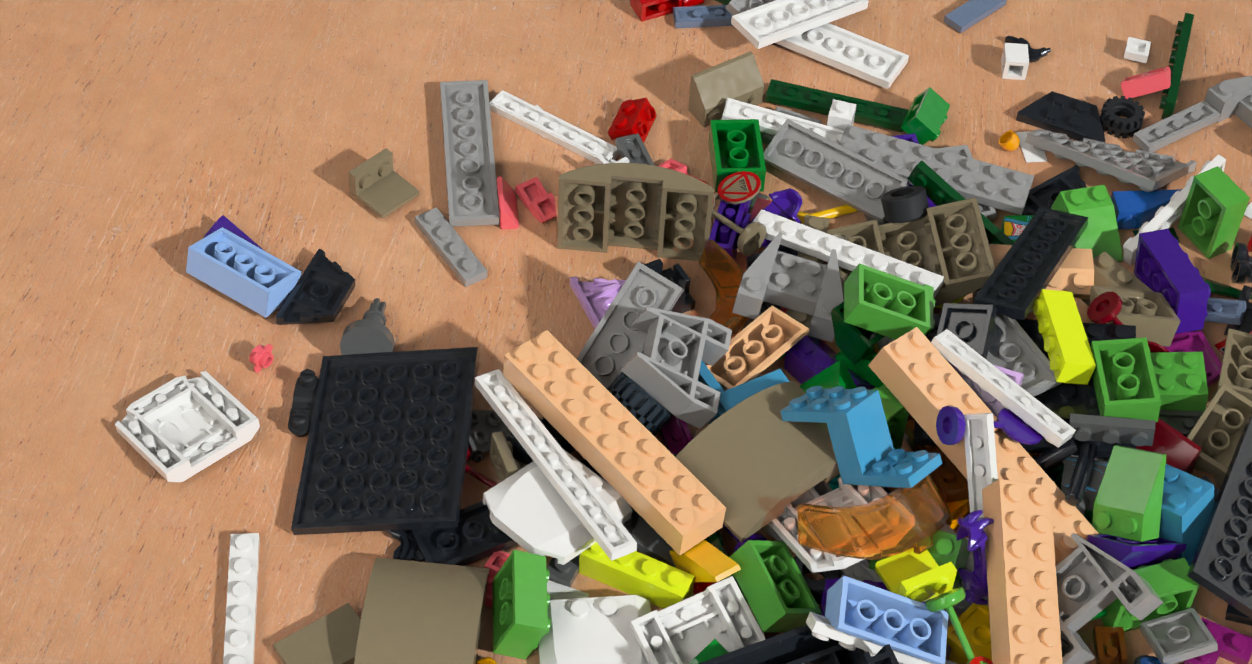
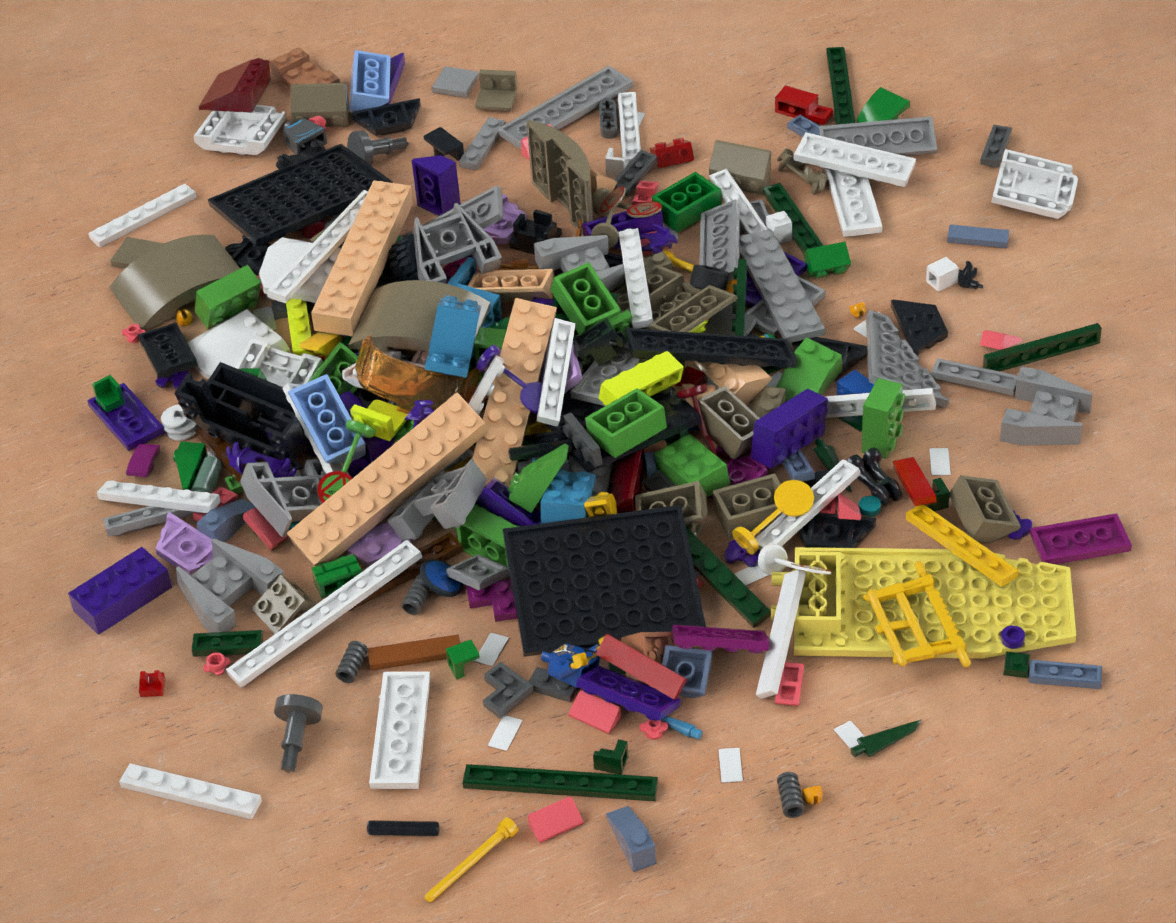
camera: 60 degrees right, 5 degrees down
black tyre [1100,96,1145,138] -> none
white plate [1124,37,1151,63] -> none
none -> dark red slope [199,58,271,113]
none -> nougat piece [269,47,340,88]
none -> dark grey torso [283,119,327,155]
none -> dark tan slope [291,83,350,127]
none -> dark purple slope [411,155,461,216]
none -> black panel [423,127,464,161]
none -> light grey tile [432,66,479,98]
none -> yellow slope [584,492,617,517]
none -> dark grey beam [599,99,618,139]
none -> dark tan piece [777,149,829,194]

